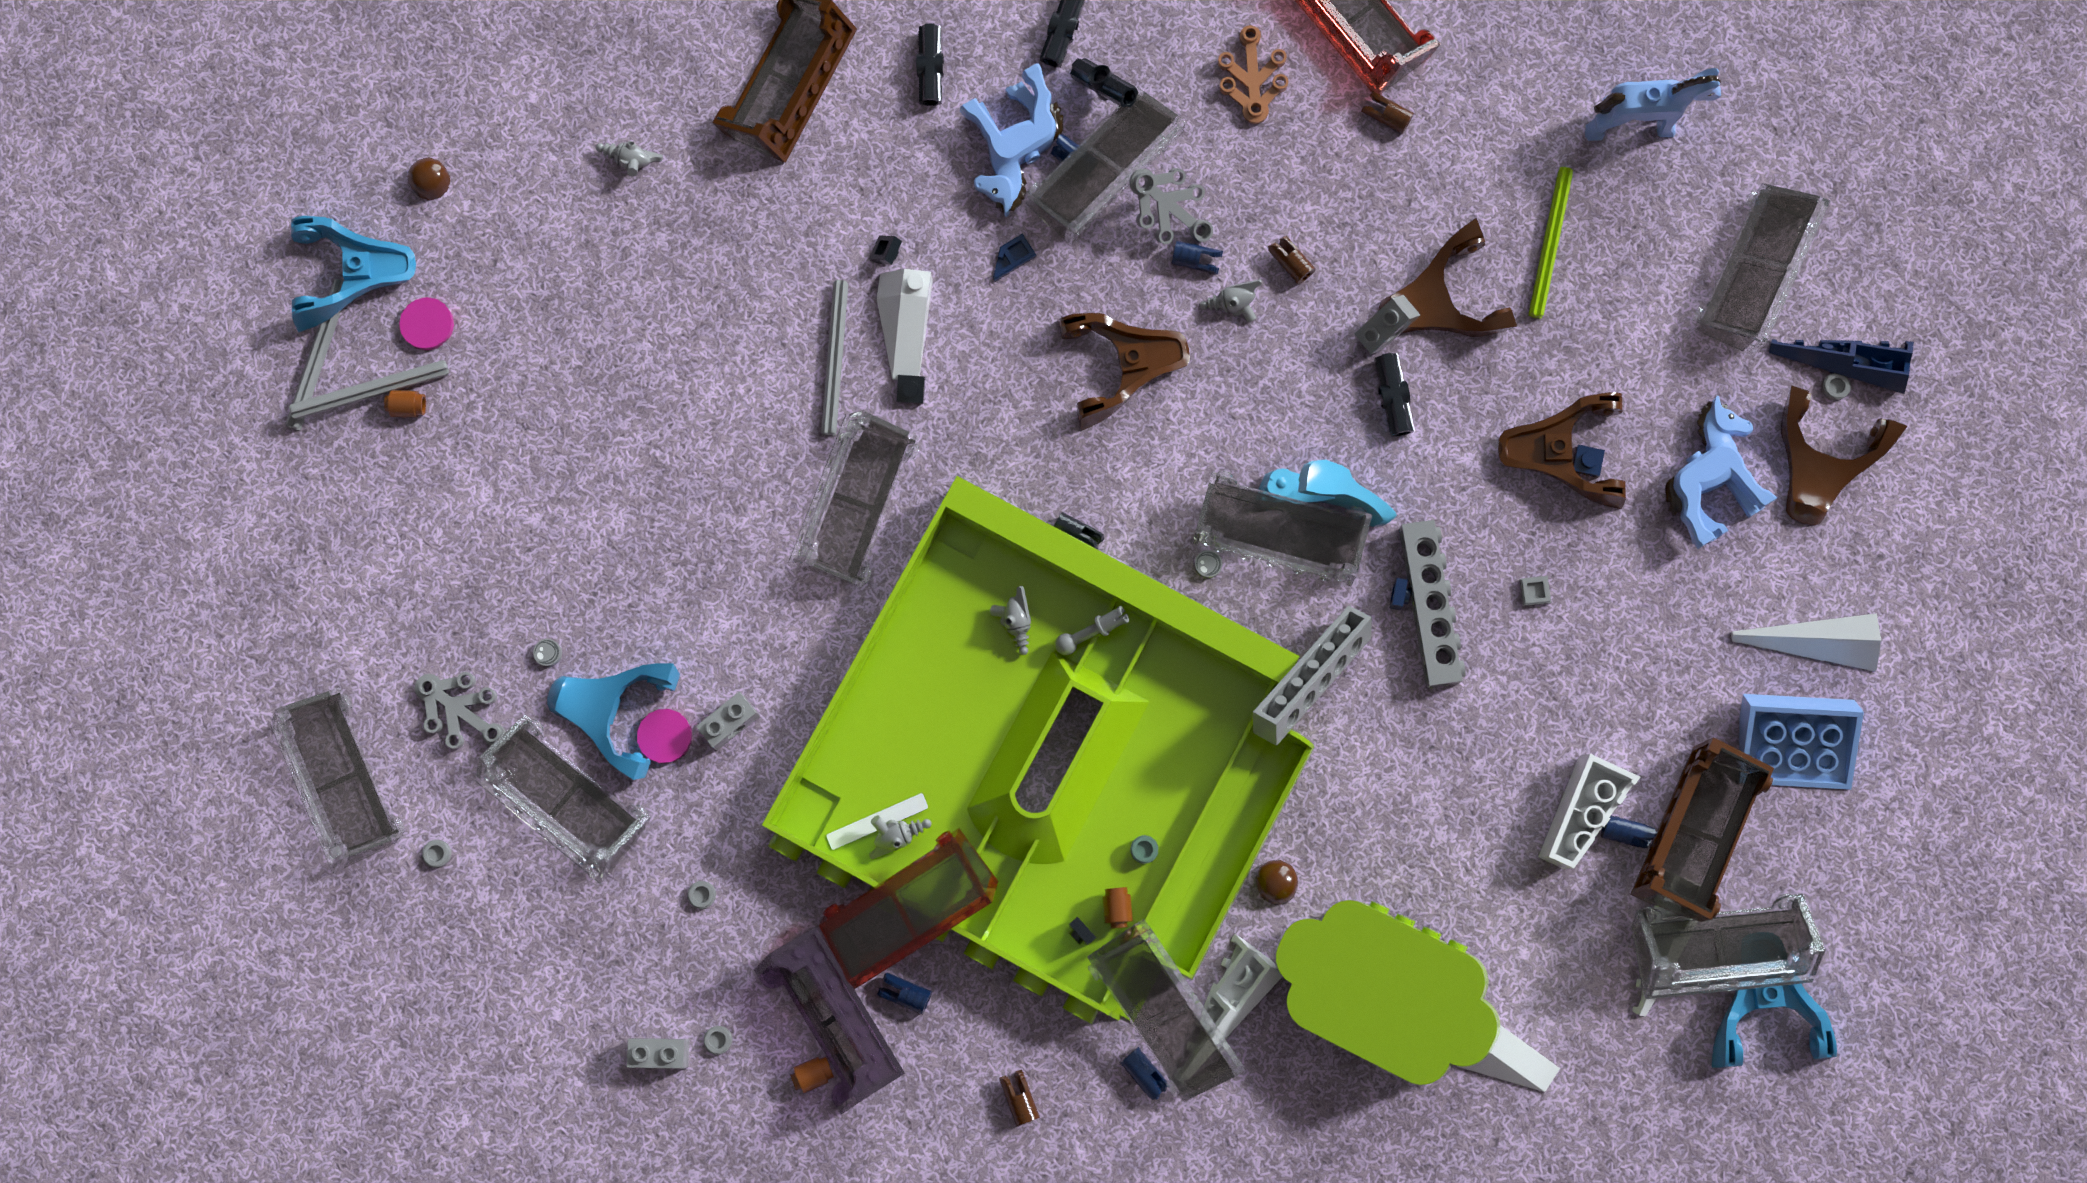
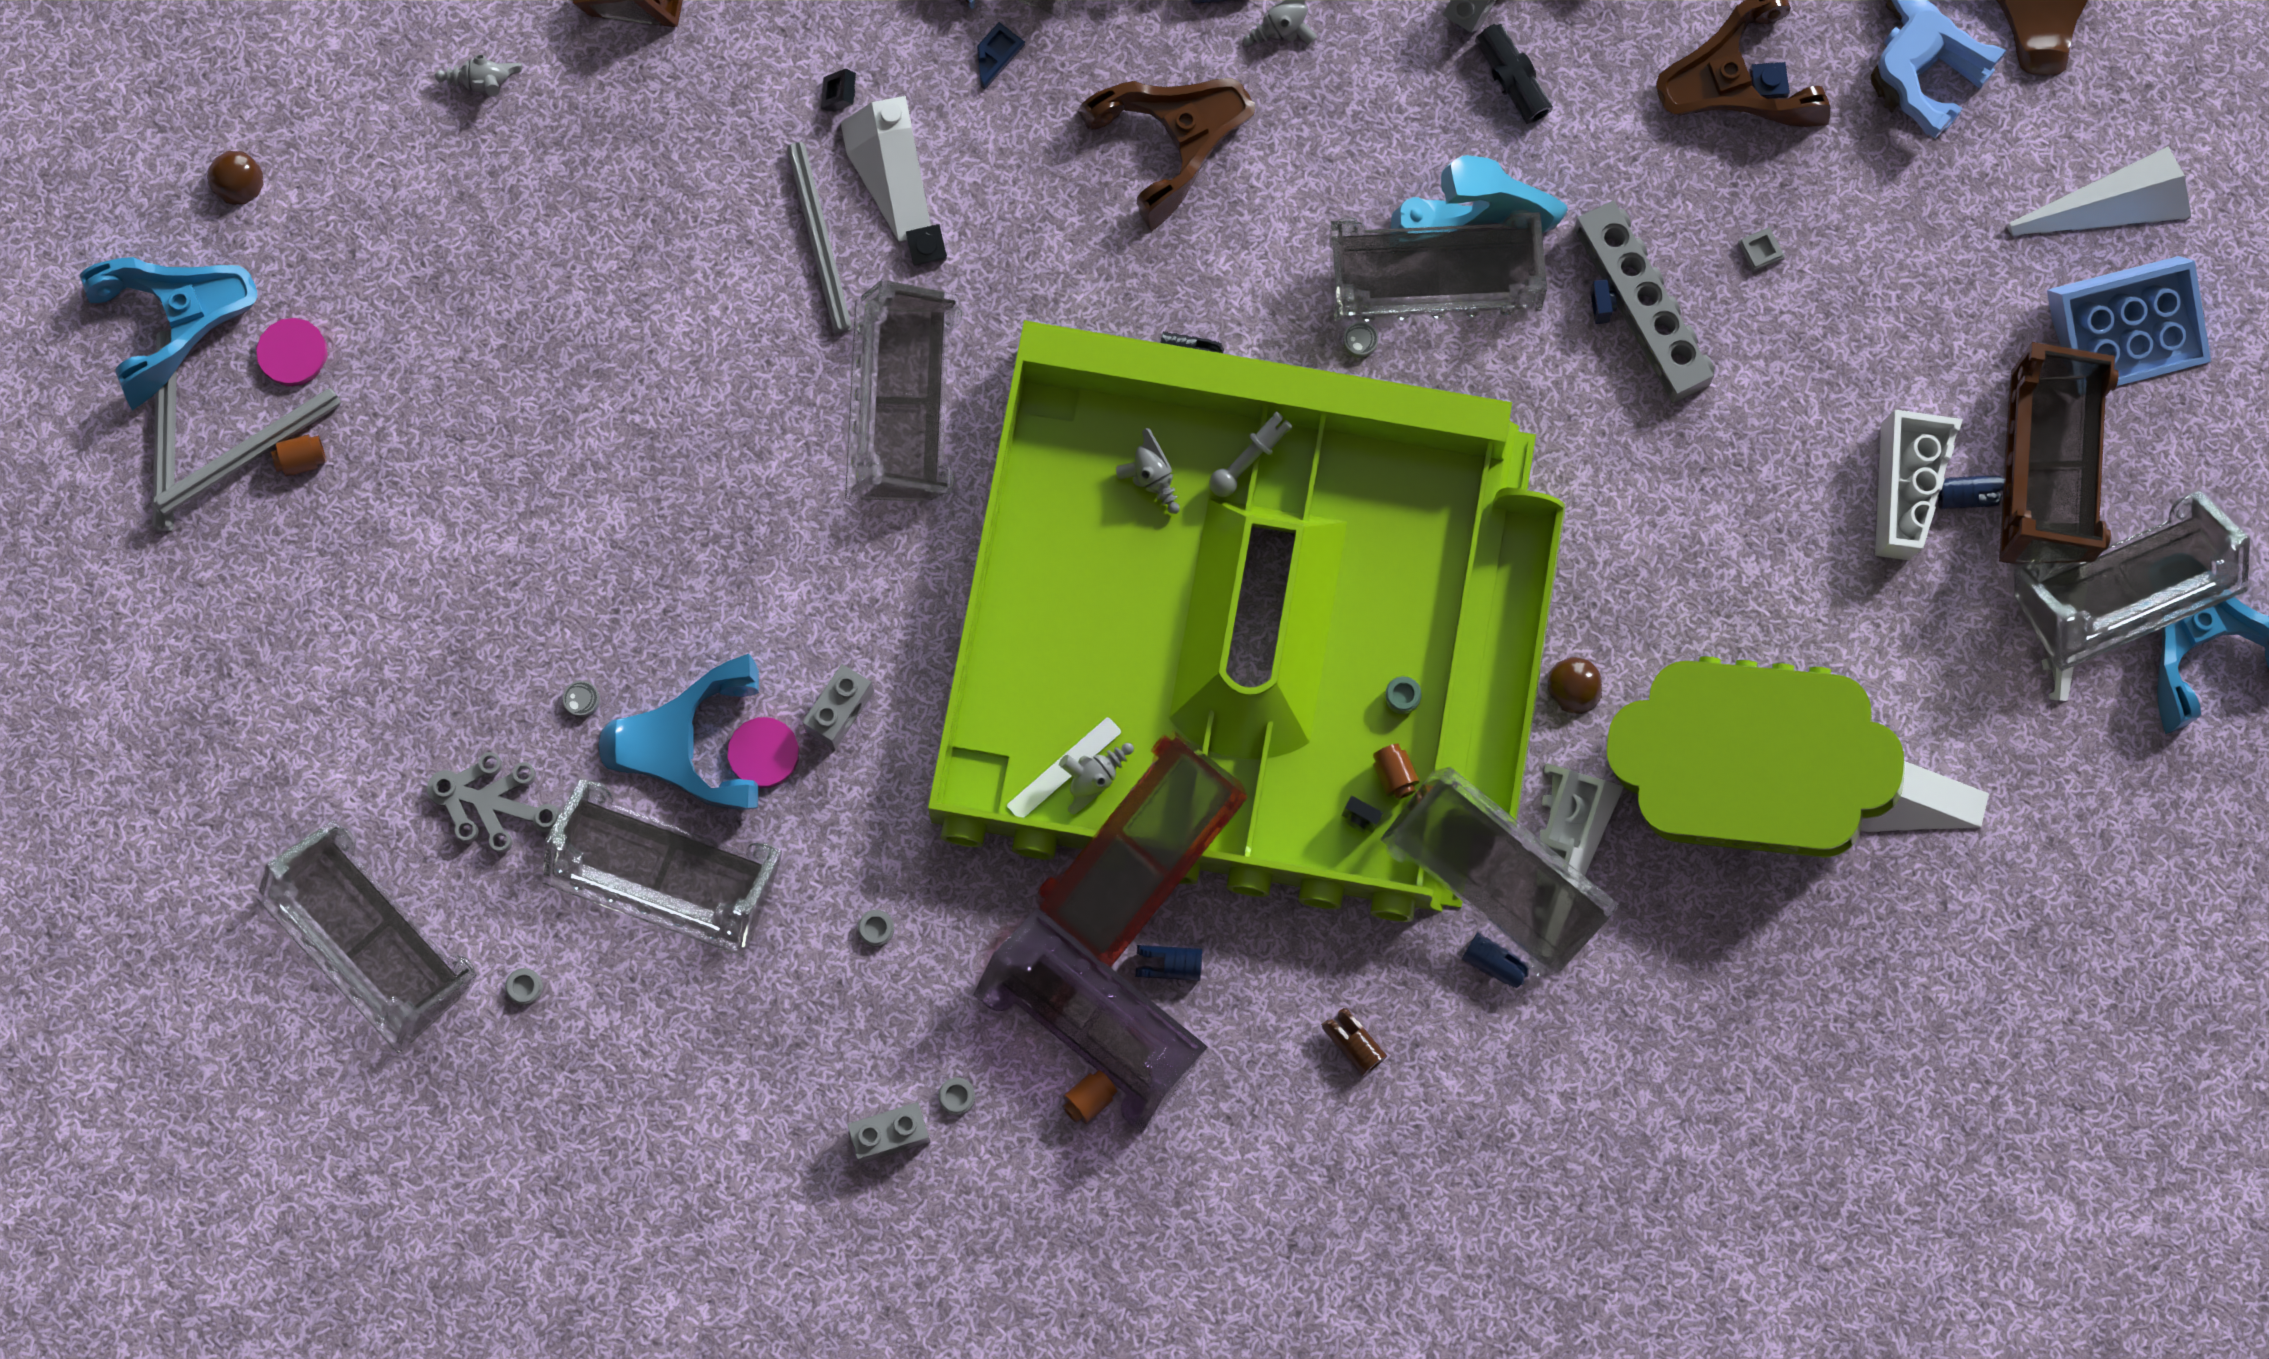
camera: 25 degrees left, 5 degrees down
light grey brick [1253,606,1372,746] -> none

